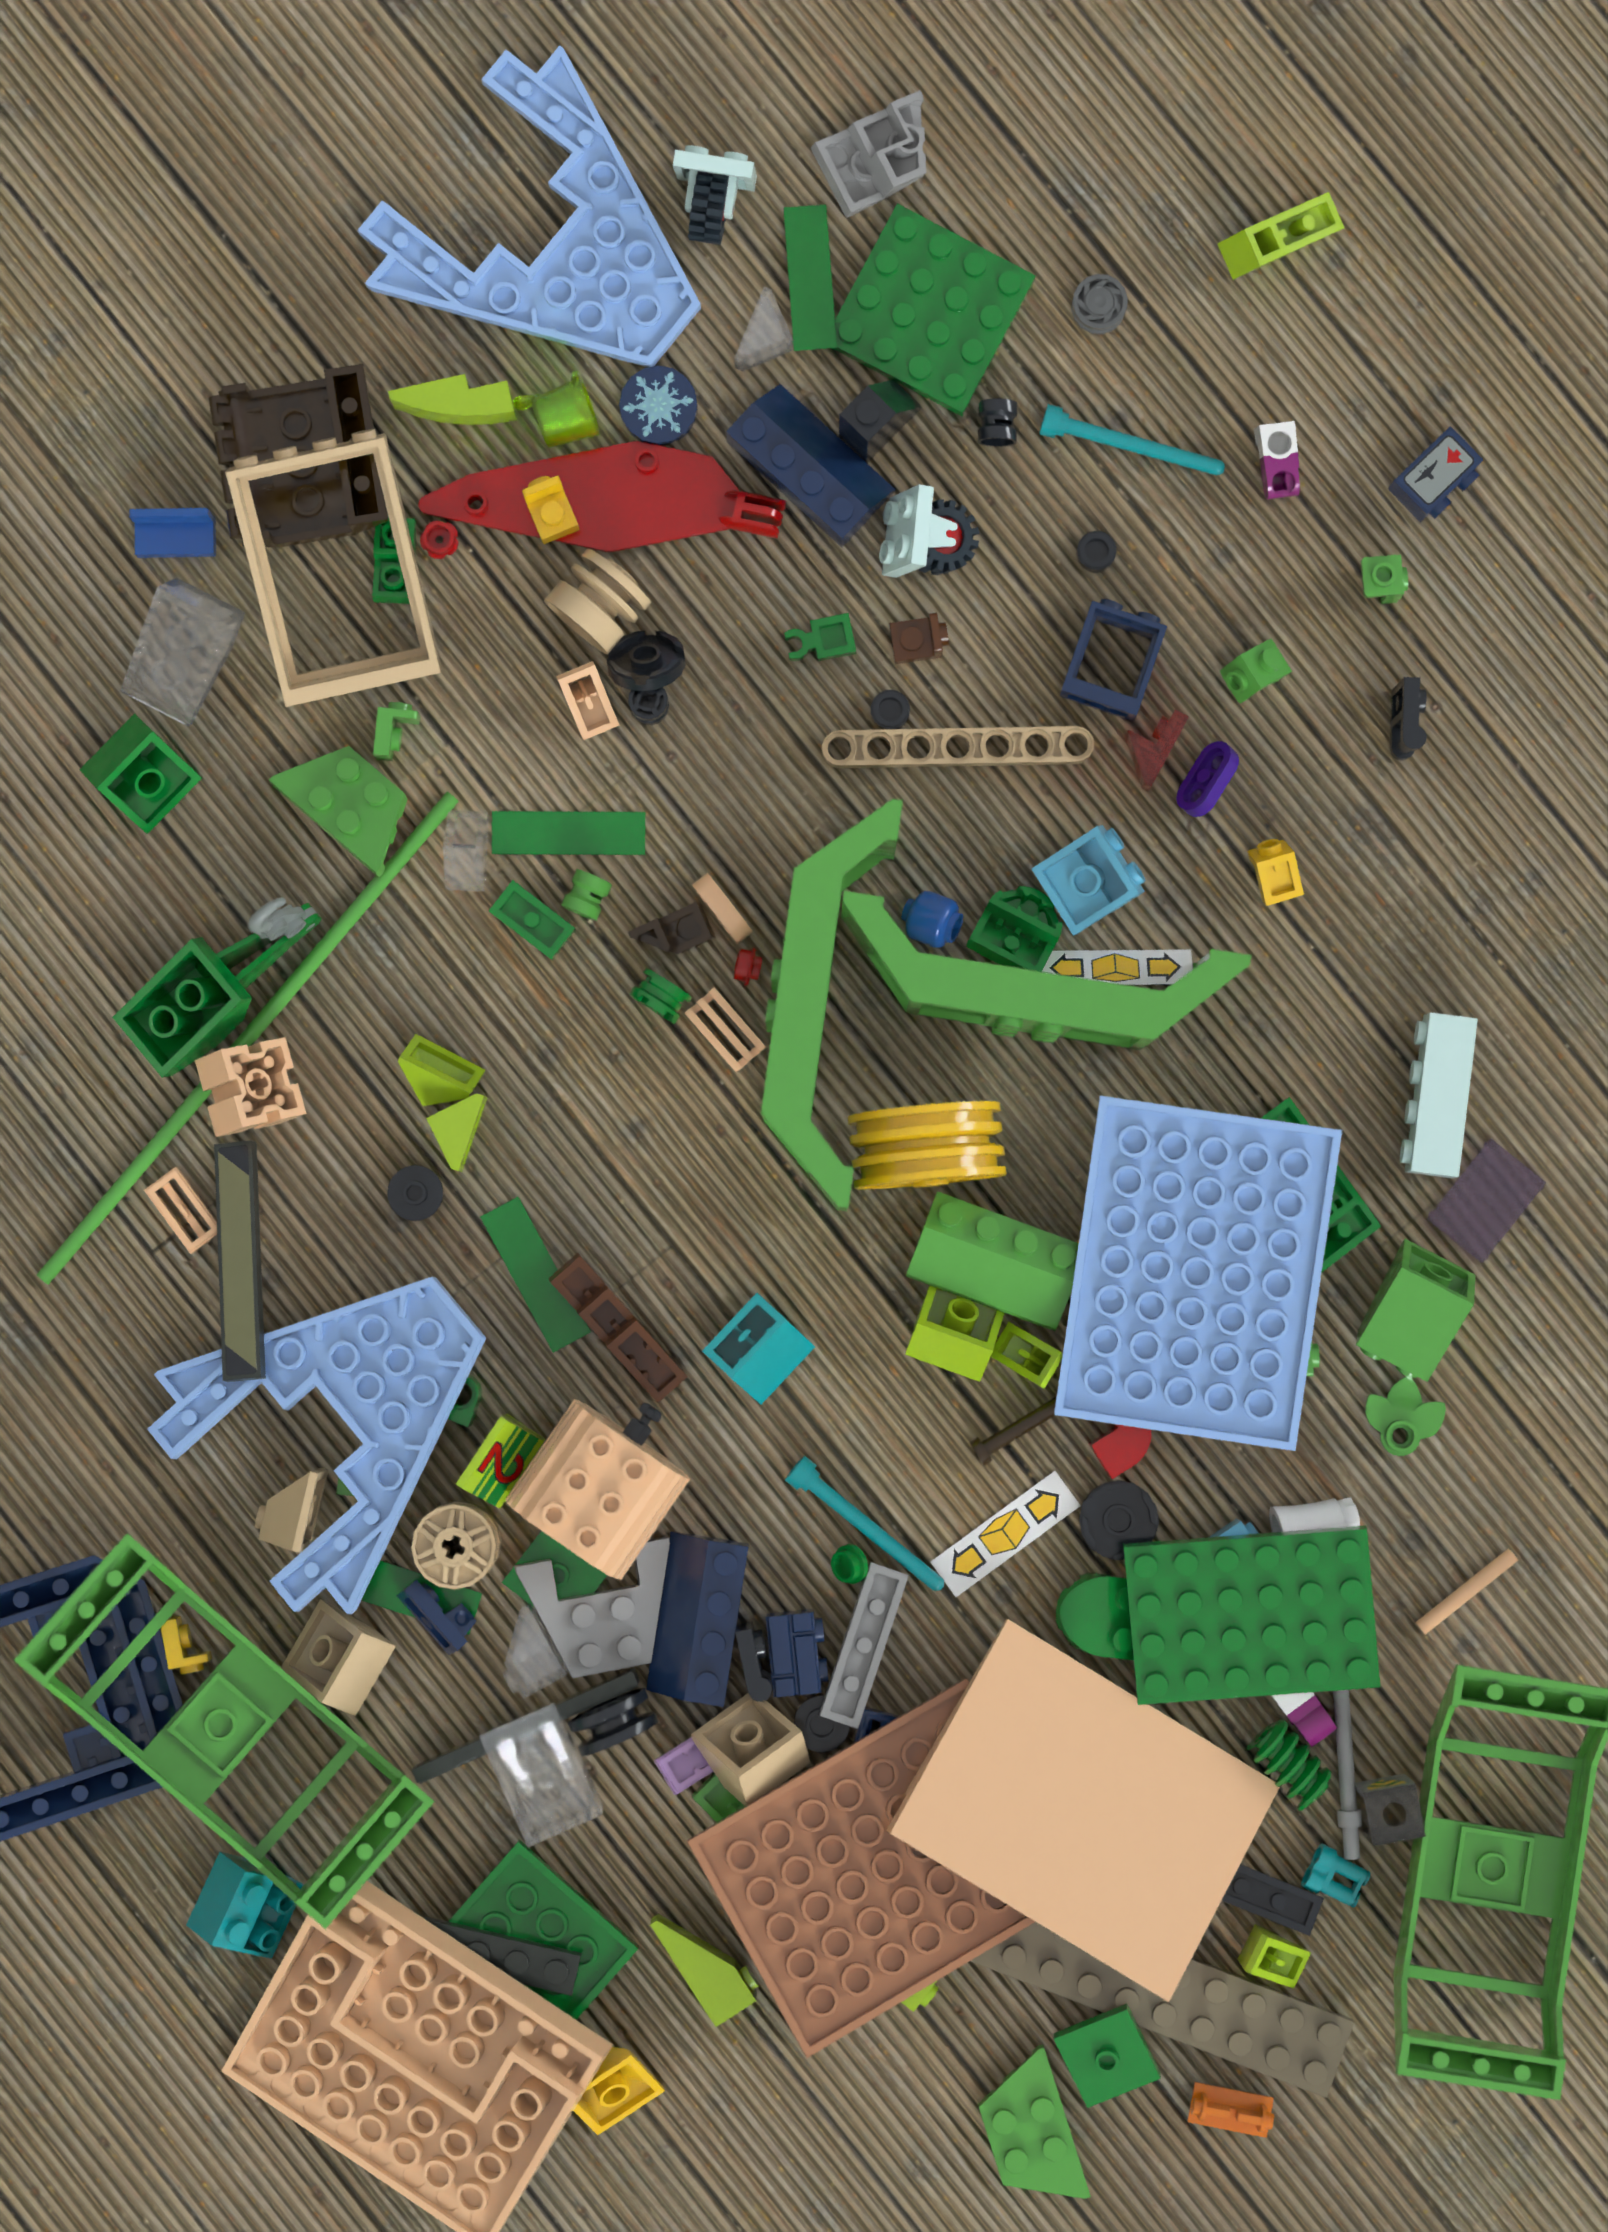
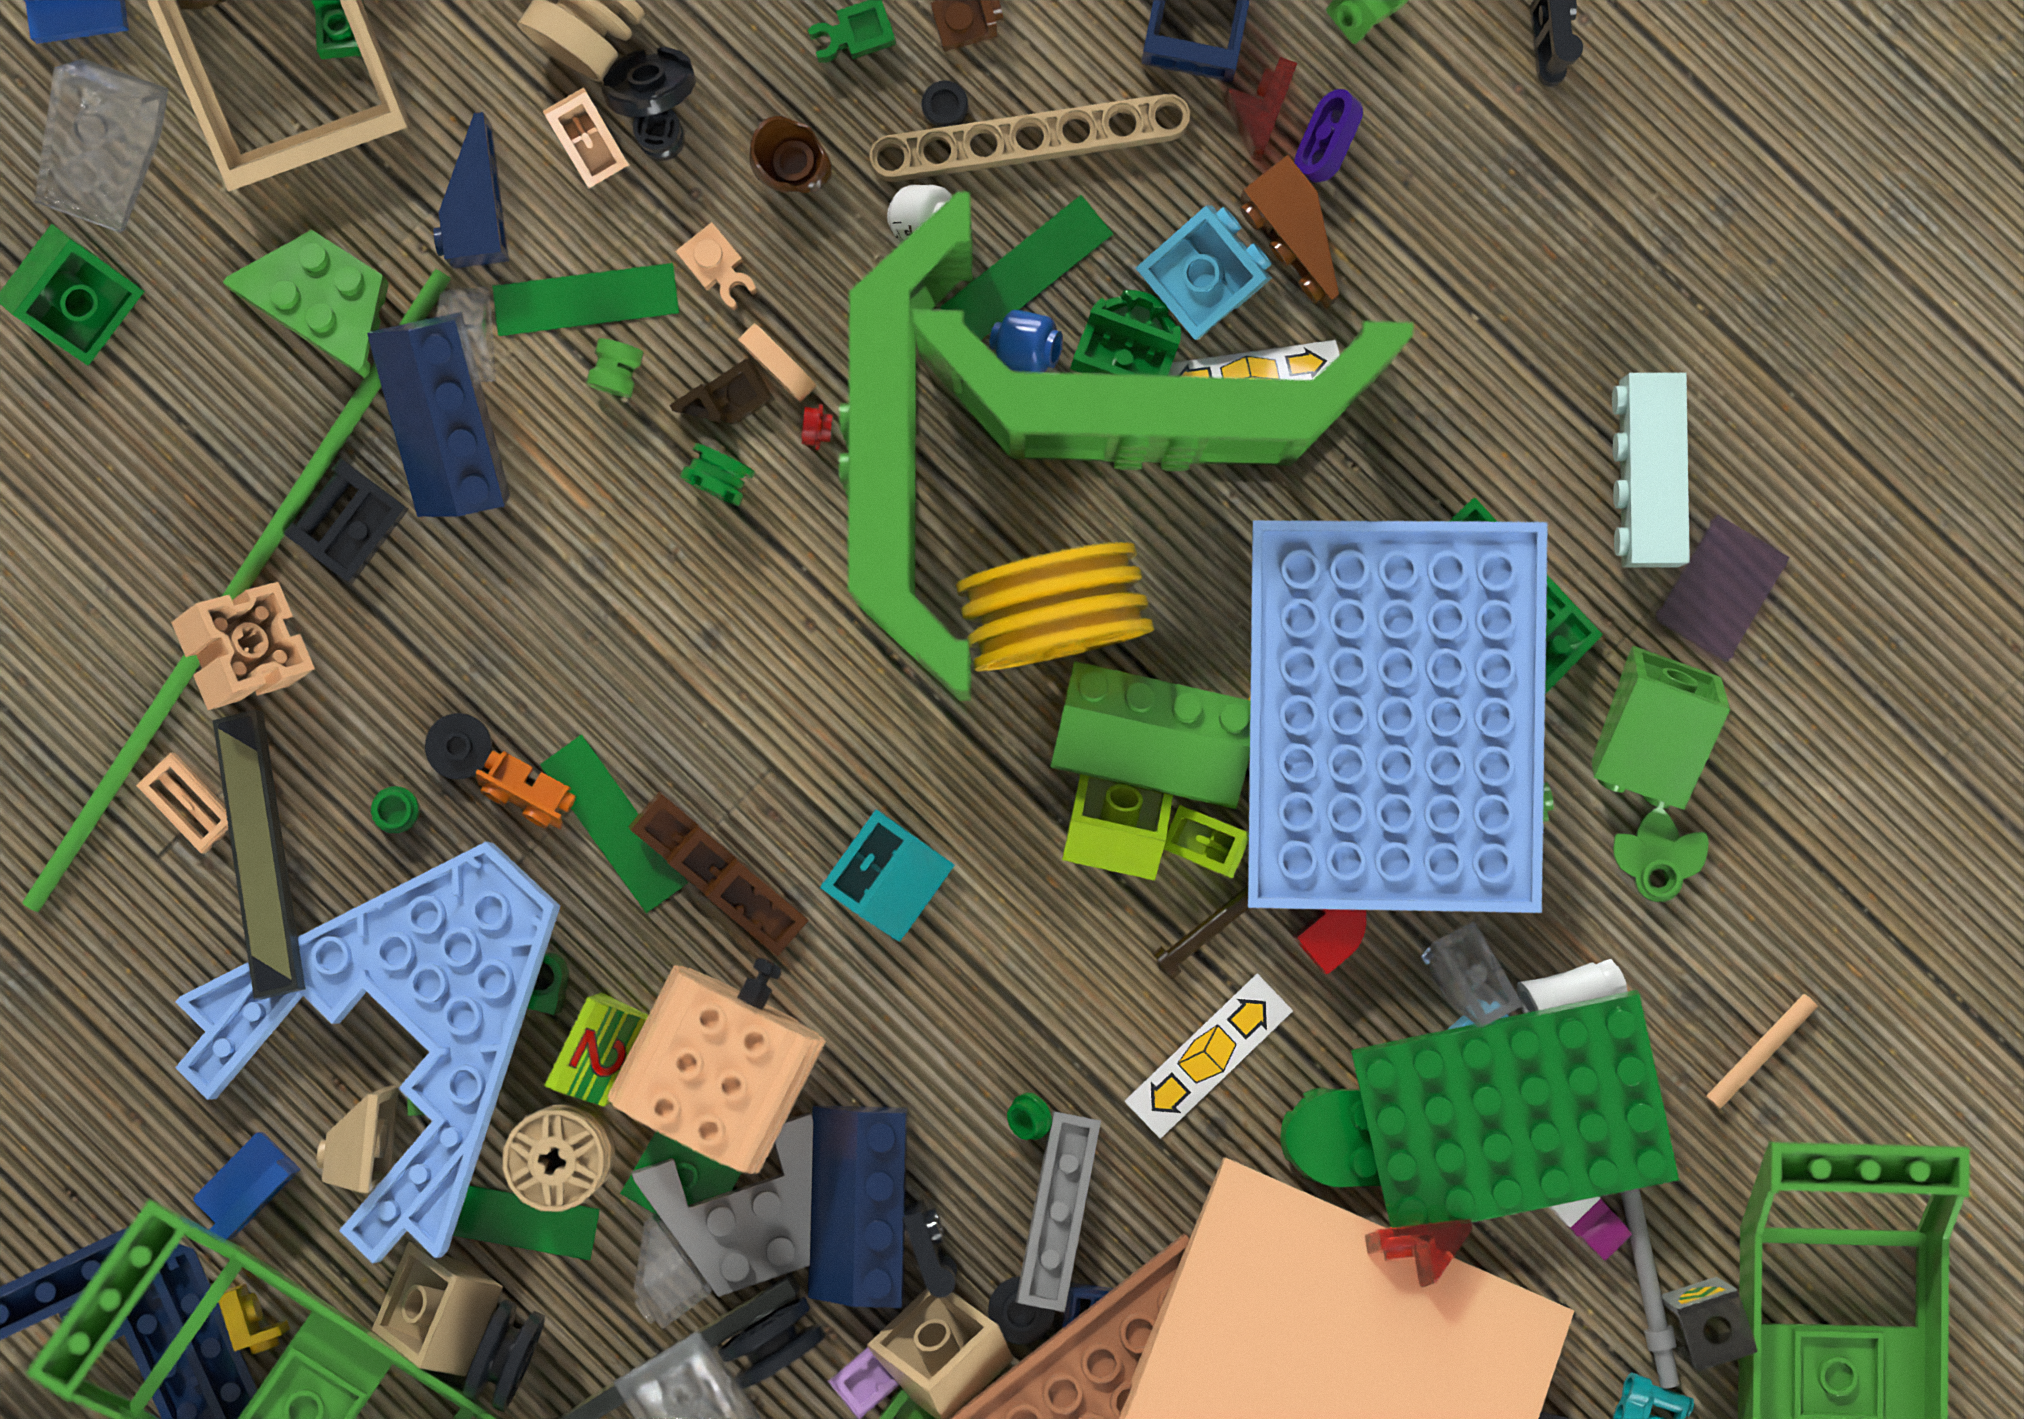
camera: 10 degrees left, 0 degrees up
green slope [112,897,322,1078] -> none
bright green bracket [373,702,421,761] -> none
dark blue hinge [396,1580,476,1655] -> none
lime slope [398,1034,486,1106] -> none
lime slope [426,1093,488,1172] -> none
green plate [489,880,576,960] -> none
light nougat tile [685,987,766,1073] -> none
dark blue brick [766,1609,829,1697] -> none
teal piece [784,1455,944,1591] -> none
black tile [1078,1480,1159,1561] -> none
green piece [1245,1719,1332,1811] -> none
yellow bracket [1247,839,1304,906] -> none
none -> blue panel [193,1132,301,1240]
none -> black plate [283,458,409,584]
none -> dark blue slope [367,312,510,517]
none -> green plate [371,786,420,834]
none -> dark blue slope [433,112,509,269]
none -> black wheel [463,1299,545,1412]
none -> orange hinge [476,751,577,830]
none -> light nougat plate [675,222,757,311]
none -> reddish brown hair [749,116,832,193]
none -> white head [887,185,952,243]
none -> green sticker [940,194,1113,340]
none -> dark orange slope [1240,155,1339,309]
none -> clear red slope [1365,1219,1473,1287]
none -> clear slope [1421,921,1523,1028]

